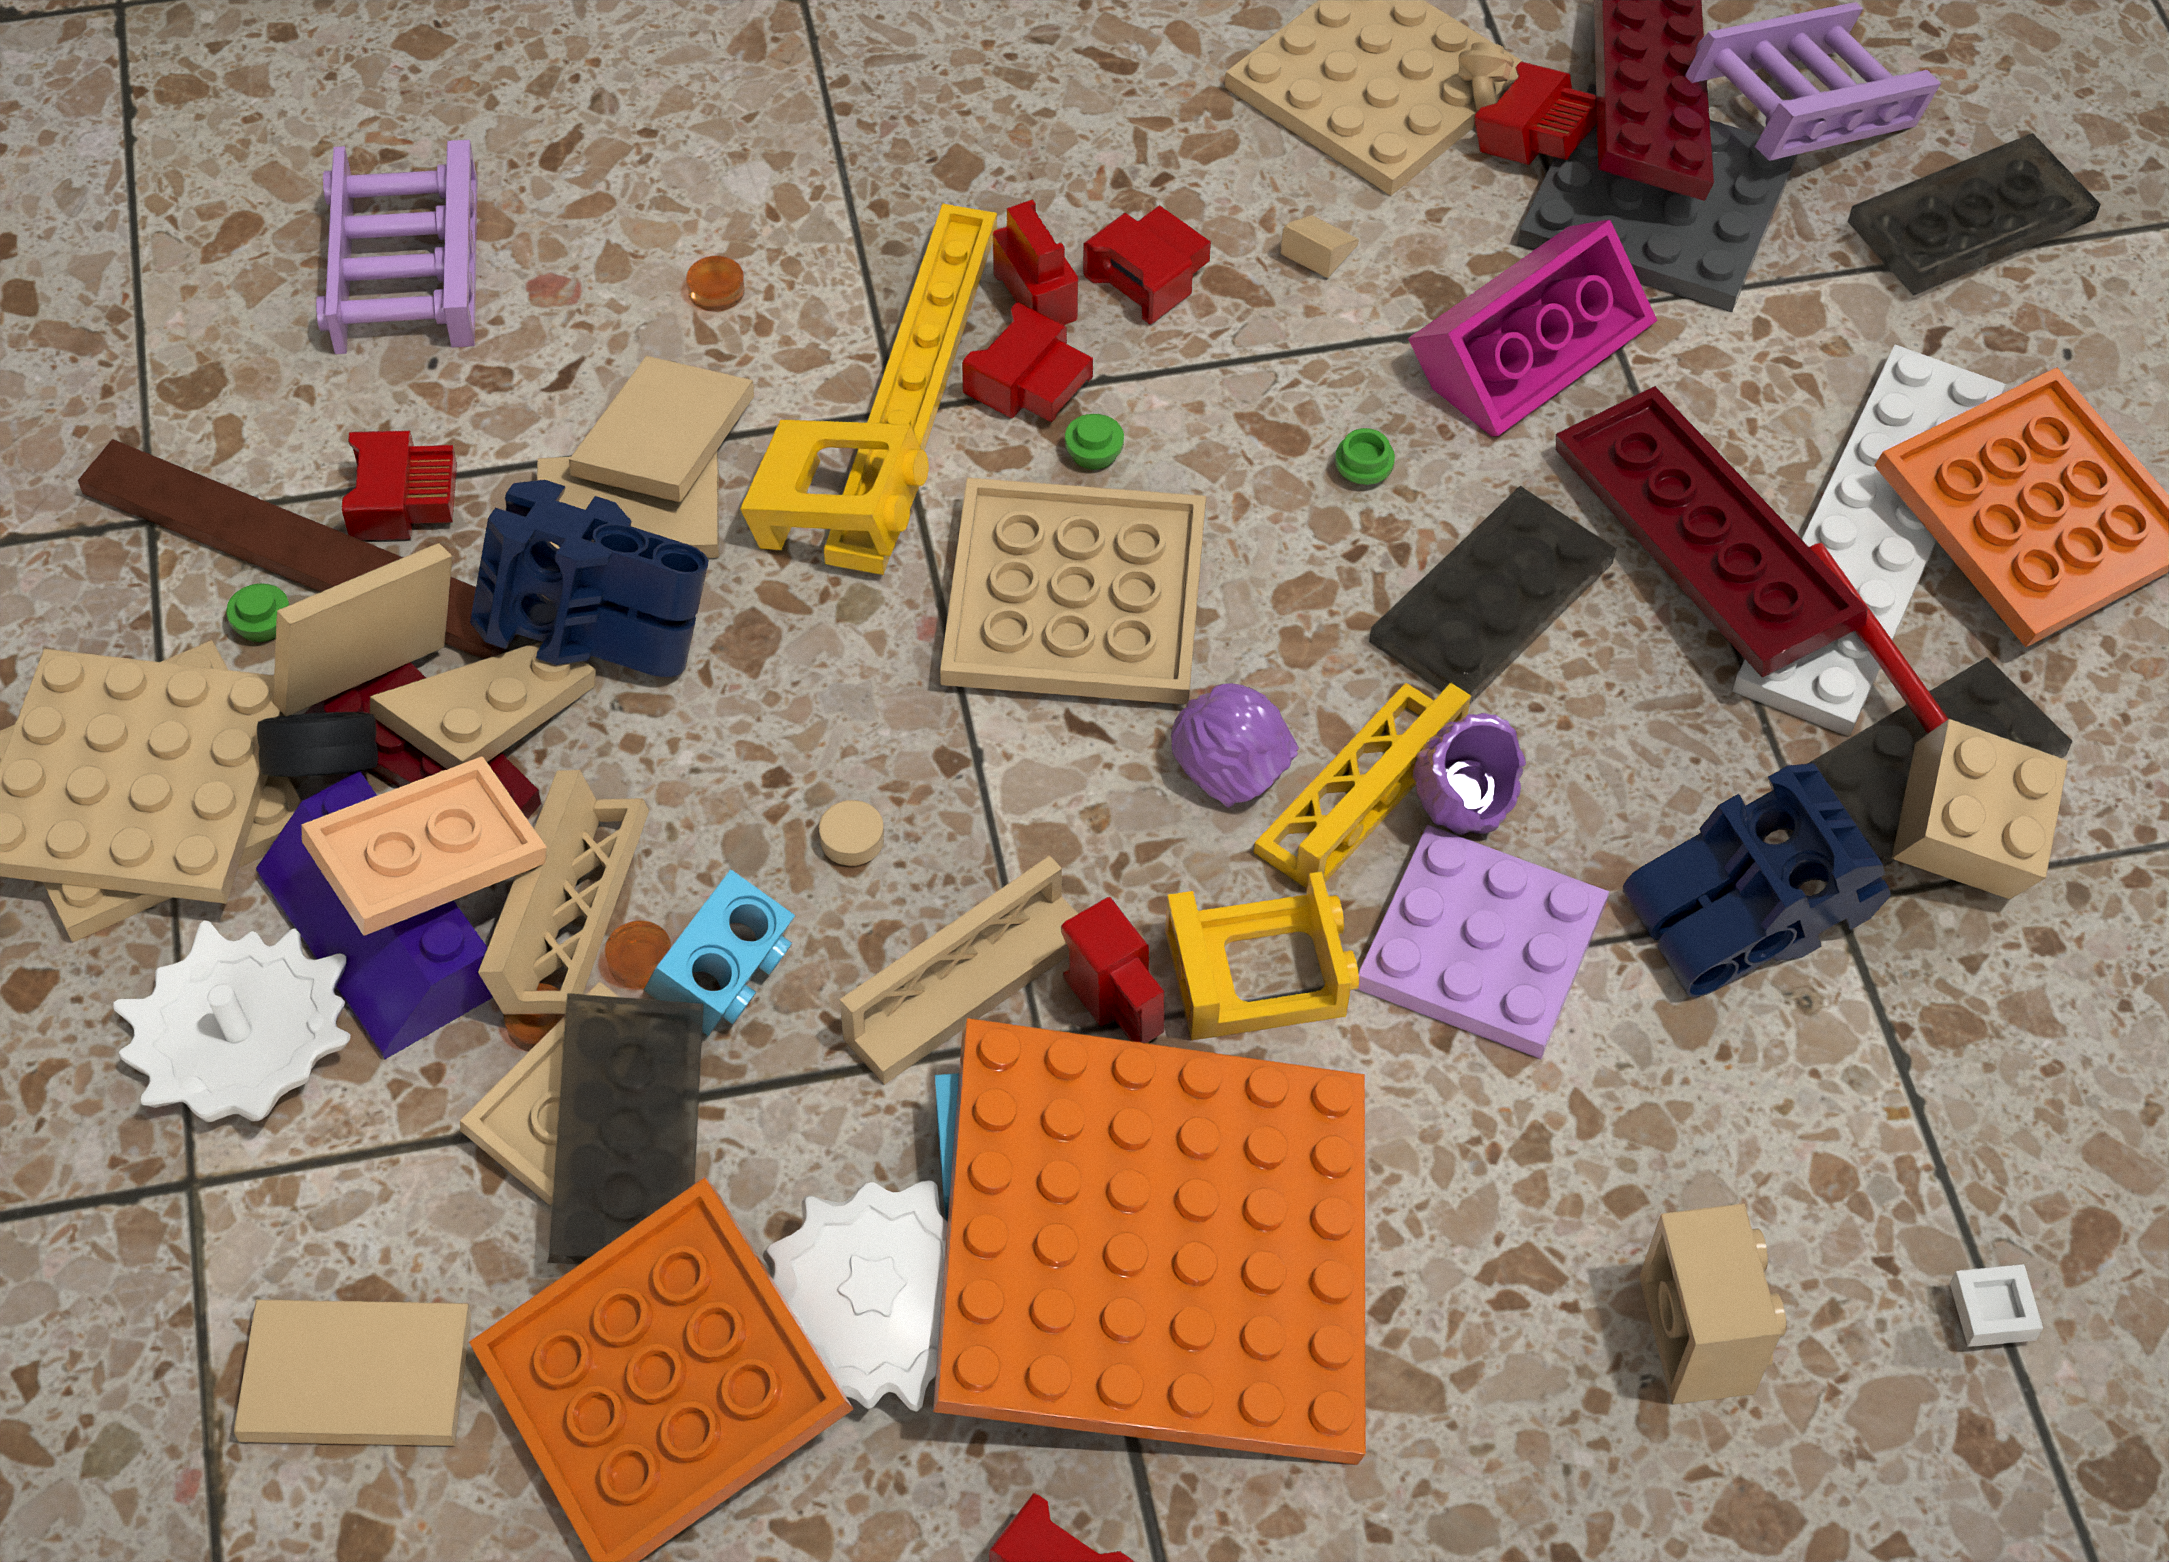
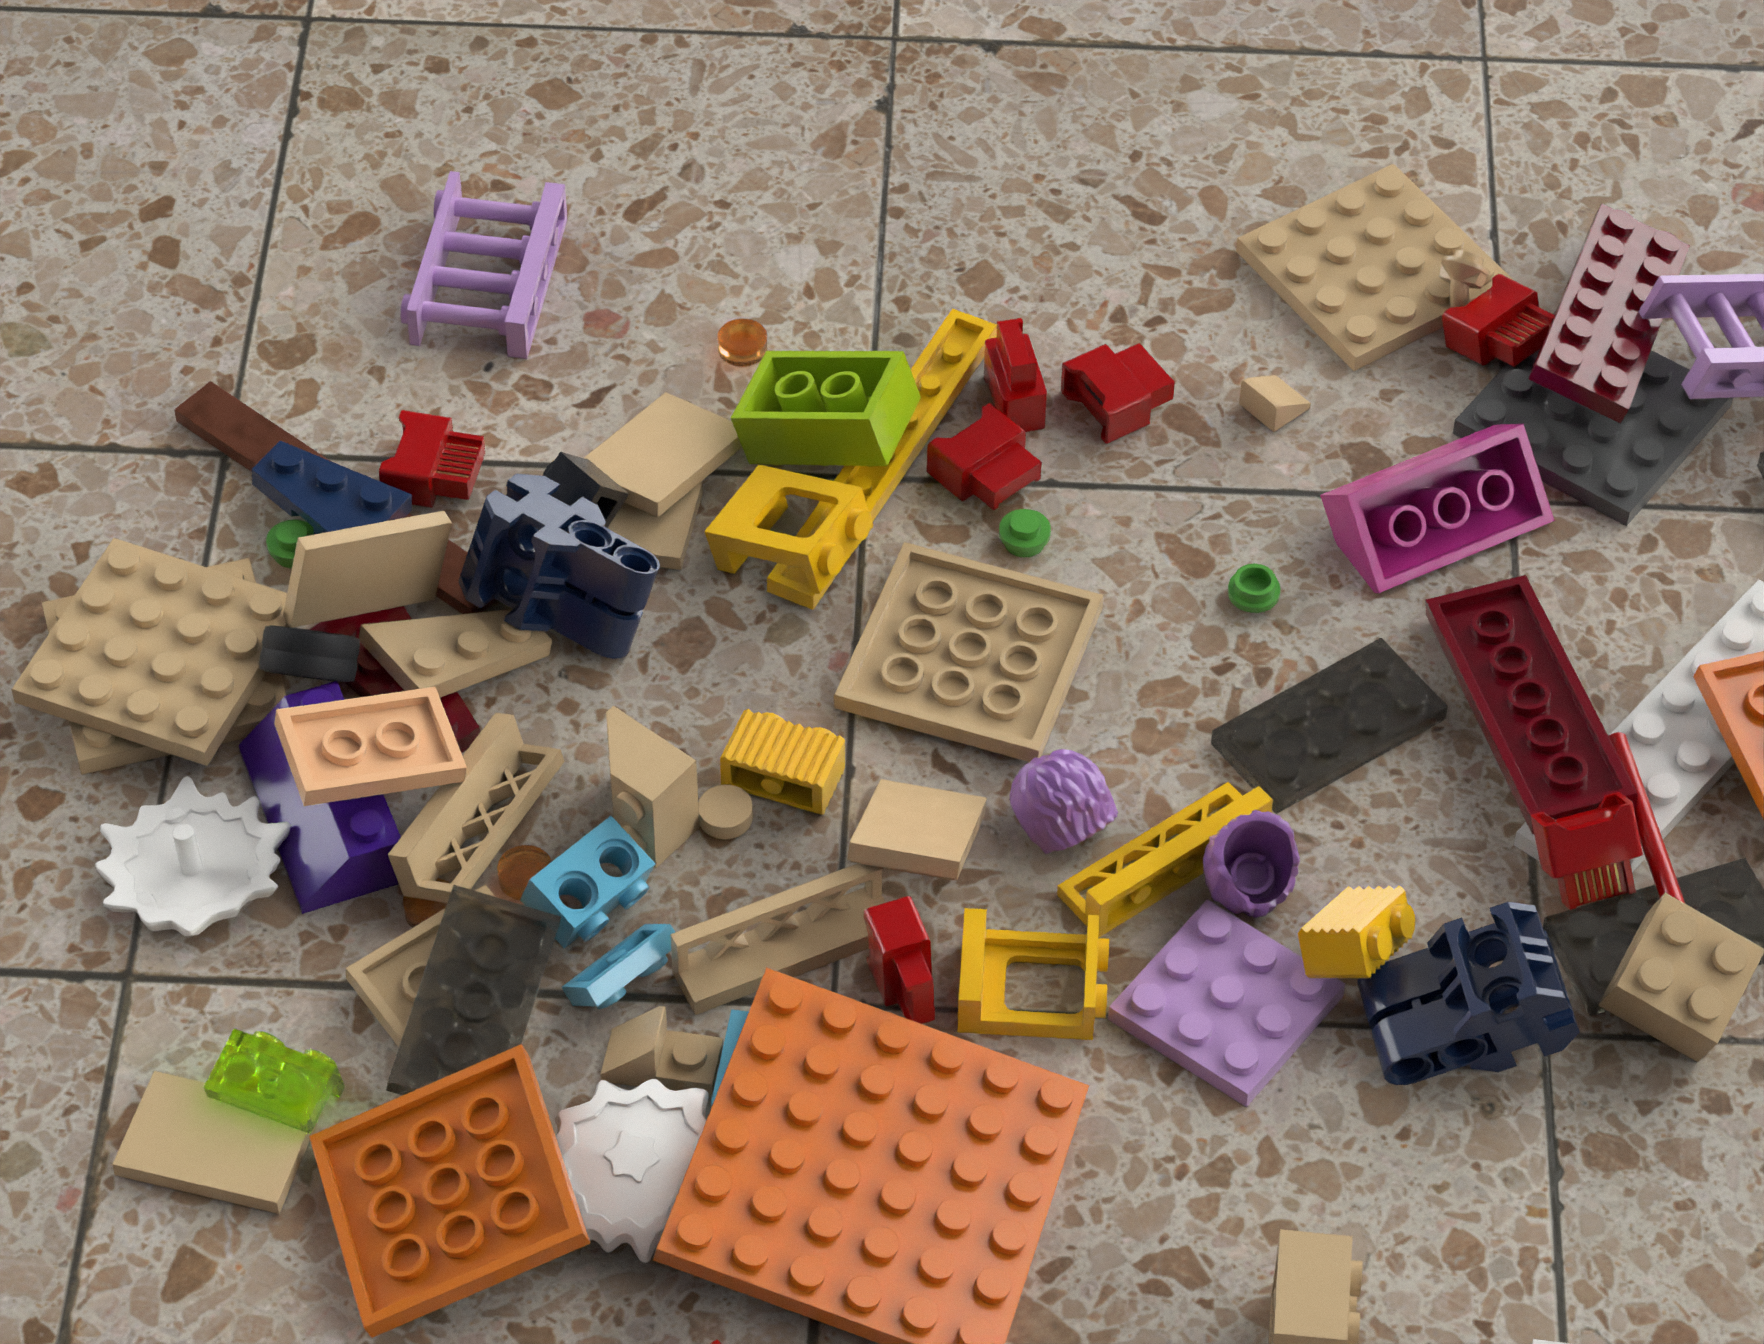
camera: 15 degrees right, 5 degrees down
none -> clear neon green bracket [203,1029,345,1134]
none -> dark blue wing [252,441,412,535]
none -> black brick [543,452,629,528]
none -> medium azure plate [562,924,675,1009]
none -> tan slope [600,1006,723,1097]
none -> tan slope [606,706,699,868]
none -> yellow brick [720,709,845,815]
none -> lime brick [731,351,921,467]
none -> tan tile [848,779,987,881]
none -> yellow brick [1297,885,1415,978]
none -> red piece [1531,792,1643,910]

